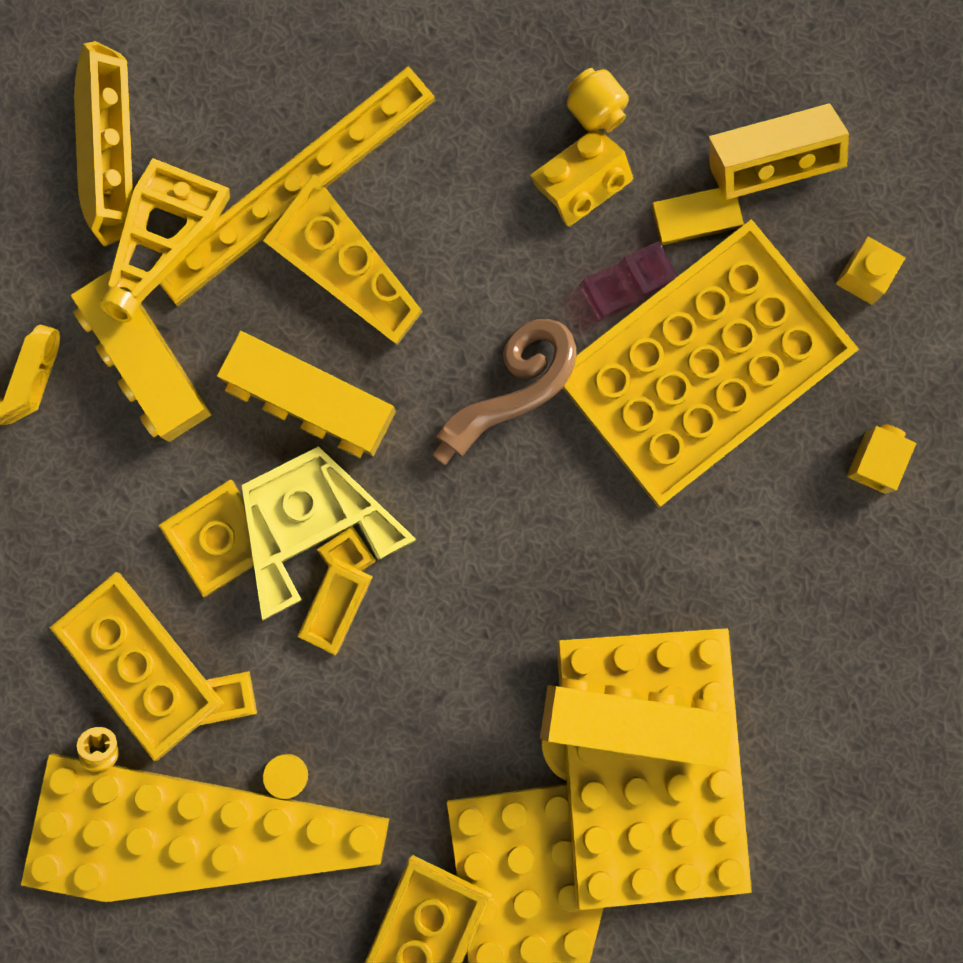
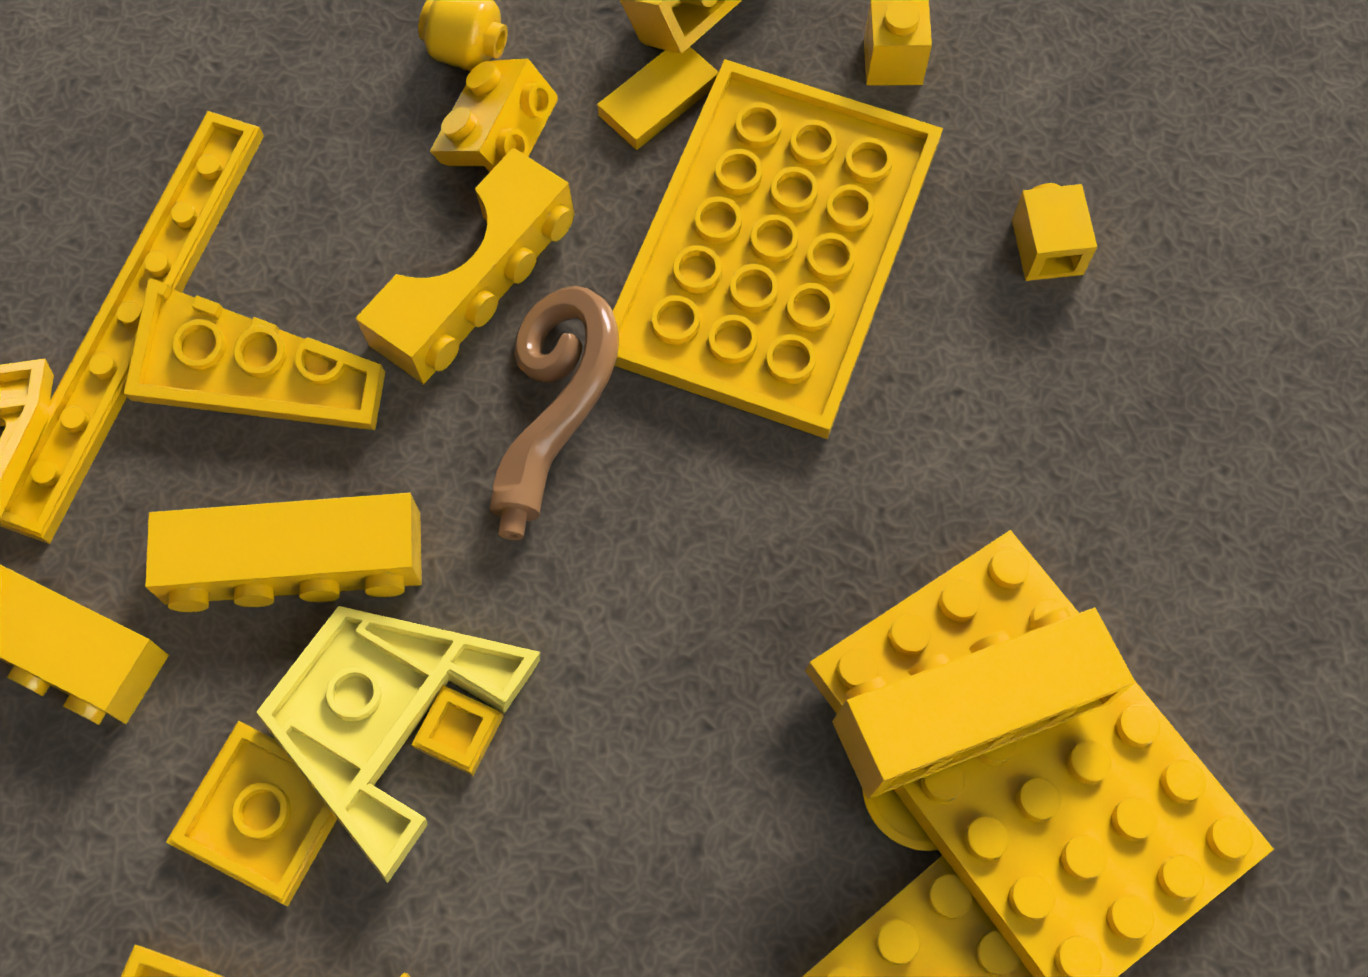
camera: 35 degrees left, 15 degrees down
yellow tile [297,558,373,655] -> none
clear pink slope [579,241,678,321] -> none
none -> yellow arch [355,148,575,385]

